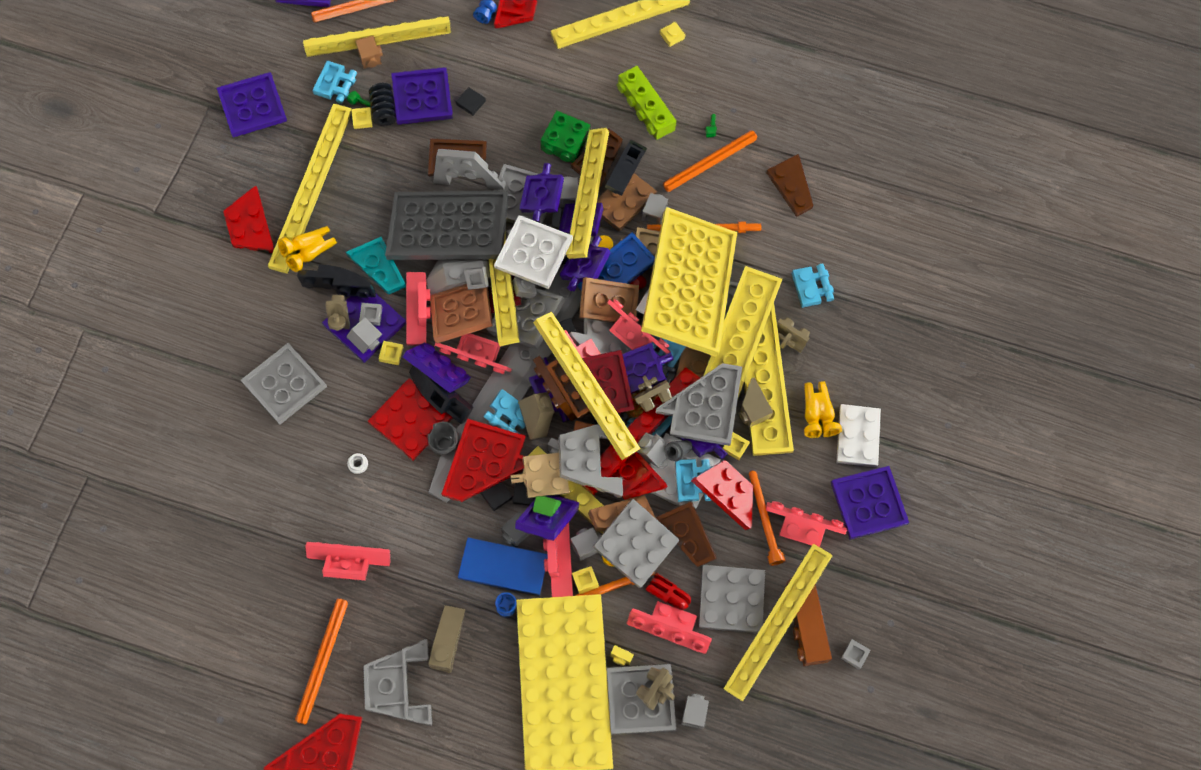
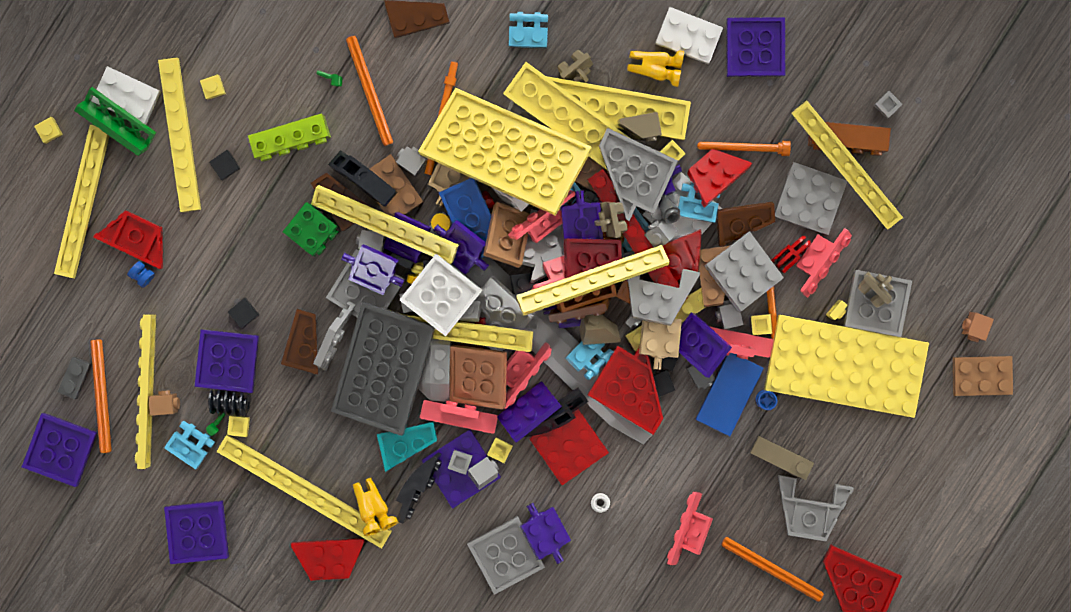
camera: 70 degrees left, 20 degrees up
dark tan hips [325,295,350,331] -> none
dark grey hair [428,421,459,455] -> none
light grey plate [464,266,489,290] -> none
bright green slope [533,496,561,516] -> none
light grey brick [681,694,709,729] -> none
coral bracket [766,501,847,547] -> none
none -> black piece [209,150,241,181]
none -> dark purple plate [520,503,571,564]

